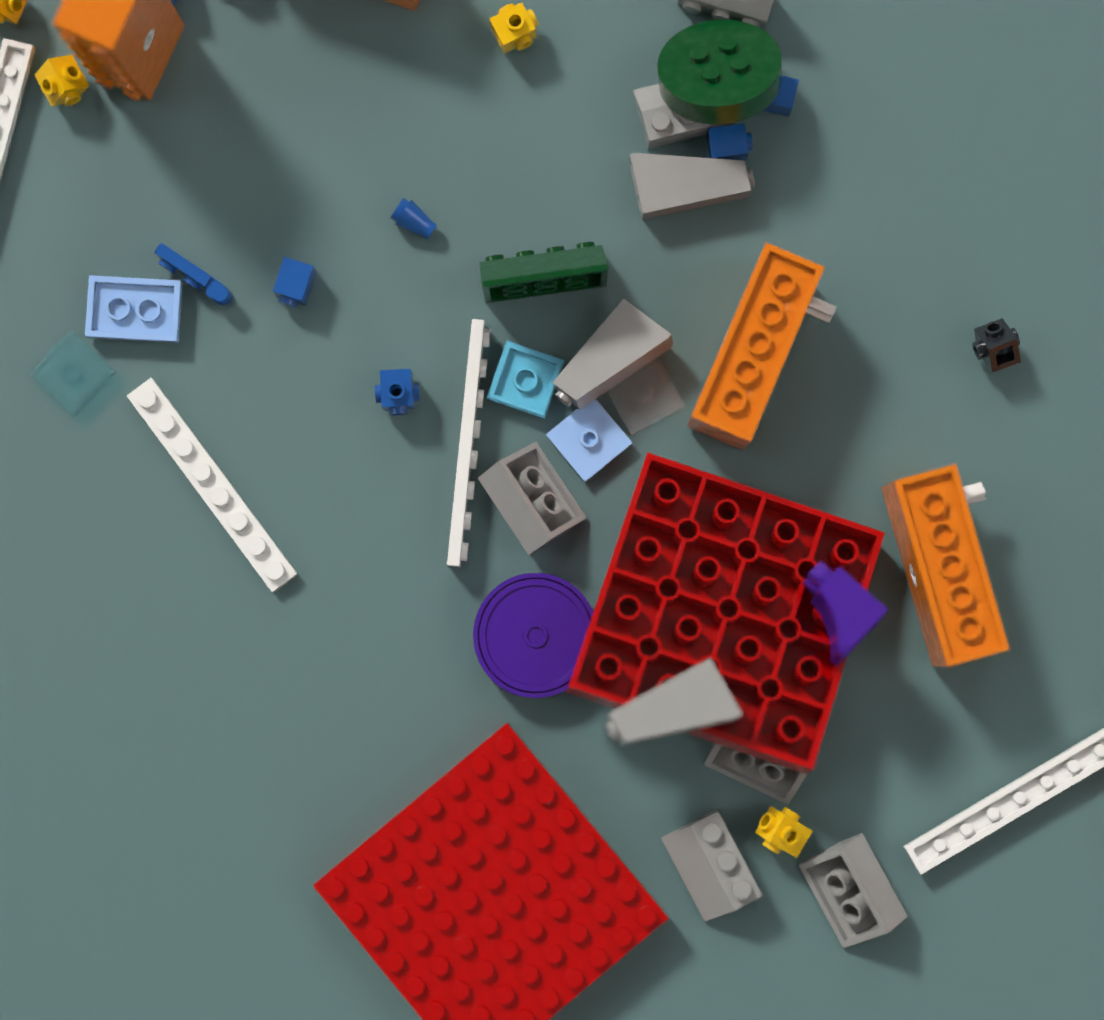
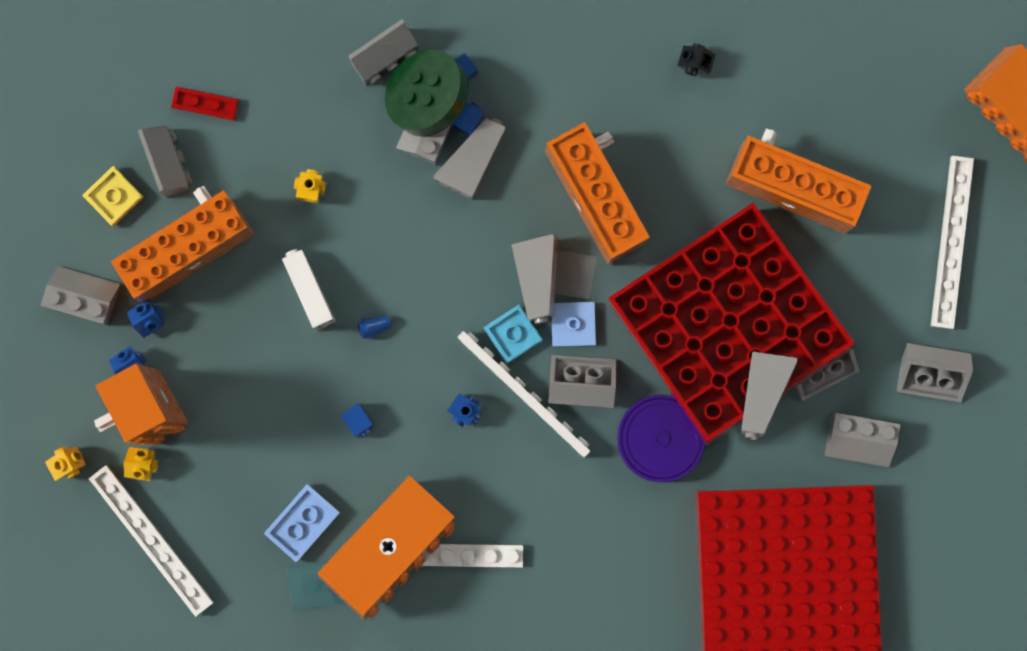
camera: 60 degrees left, 0 degrees up
blue hinge [154,243,232,306] -> none
dark green slope [480,242,608,303] -> none
yellow brick [755,806,813,858] -> none
dark purple hips [803,561,888,667] -> none
none -> white slope [282,249,336,331]
none -> orange piece [317,475,455,621]

